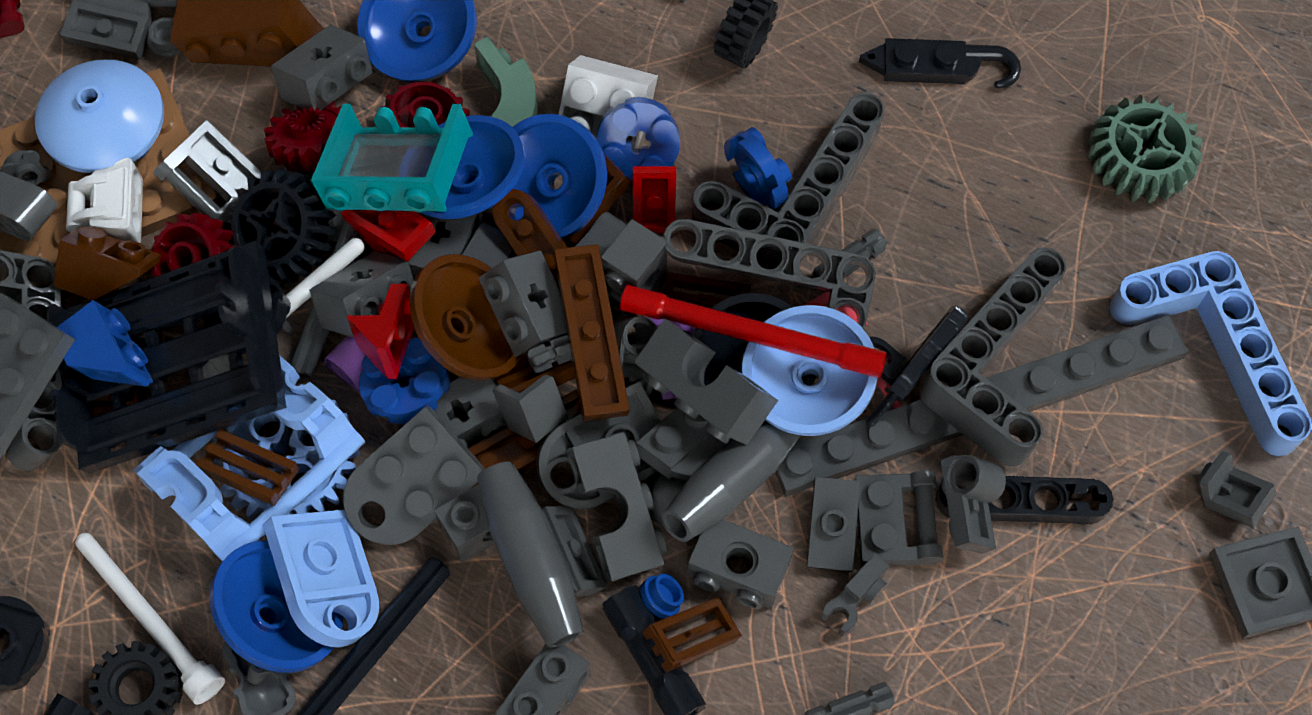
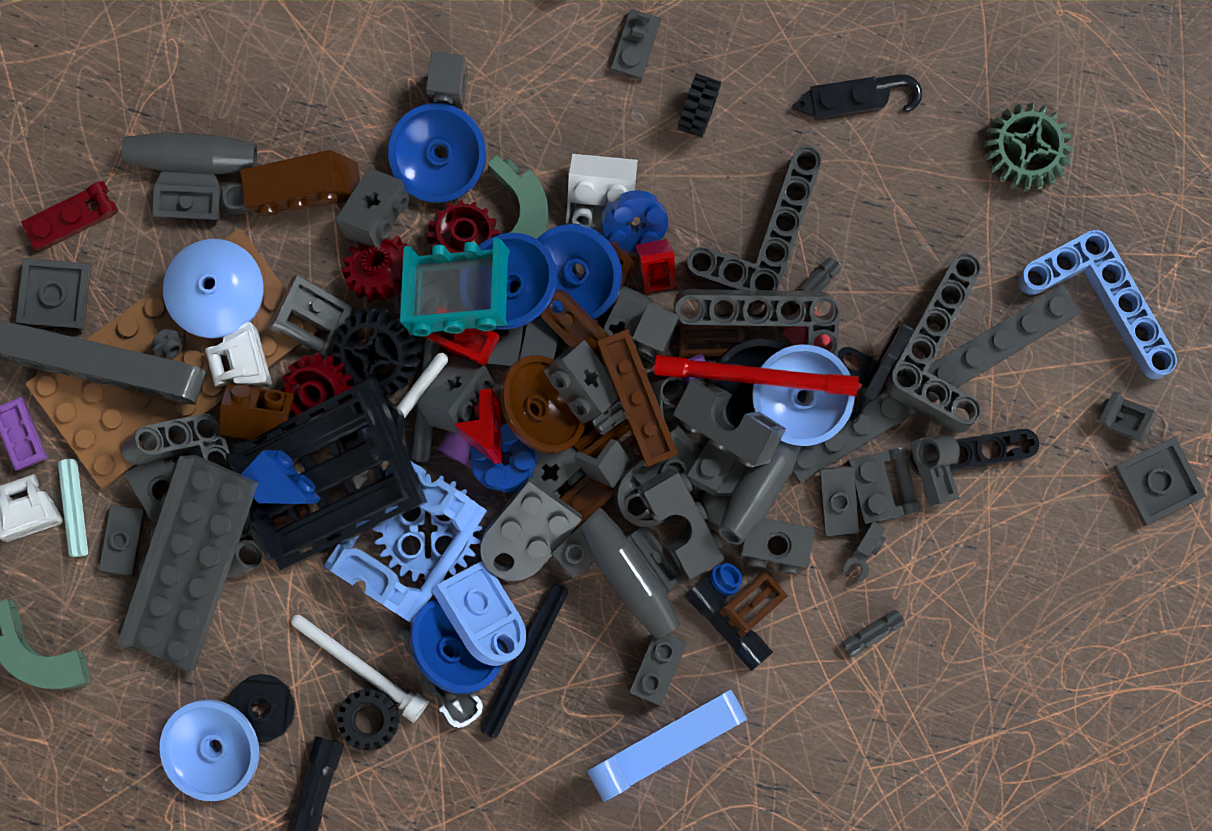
camera: 10 degrees left, 15 degrees up
reddish brown tile [195,429,299,506] -> none
blue plate [724,127,792,210] -> none

